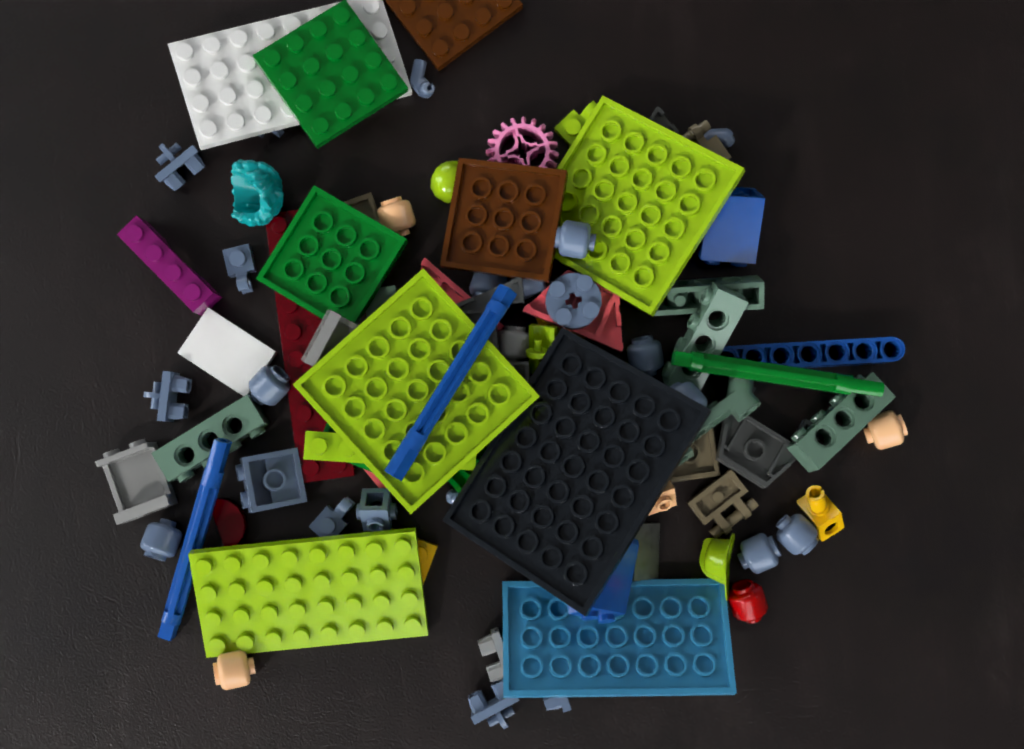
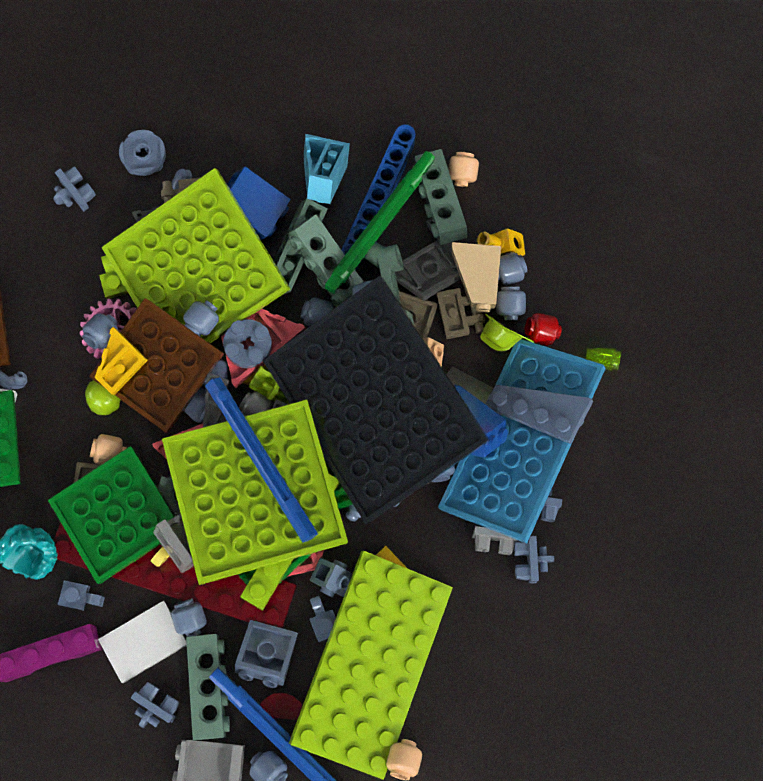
camera: 65 degrees left, 10 degrees down
none -> sand blue hips [54,167,95,212]
none -> sand blue head [82,313,119,349]
none -> yellow wing [95,327,148,395]
none -> sand blue plate [119,130,166,176]
none -> light yellow tile [151,547,169,567]
none -> medium azure wedge [304,134,350,204]
none -> tan slope [452,242,501,312]
none -> sand blue wing [485,385,593,444]
none -> clear neon green cone [586,348,622,371]

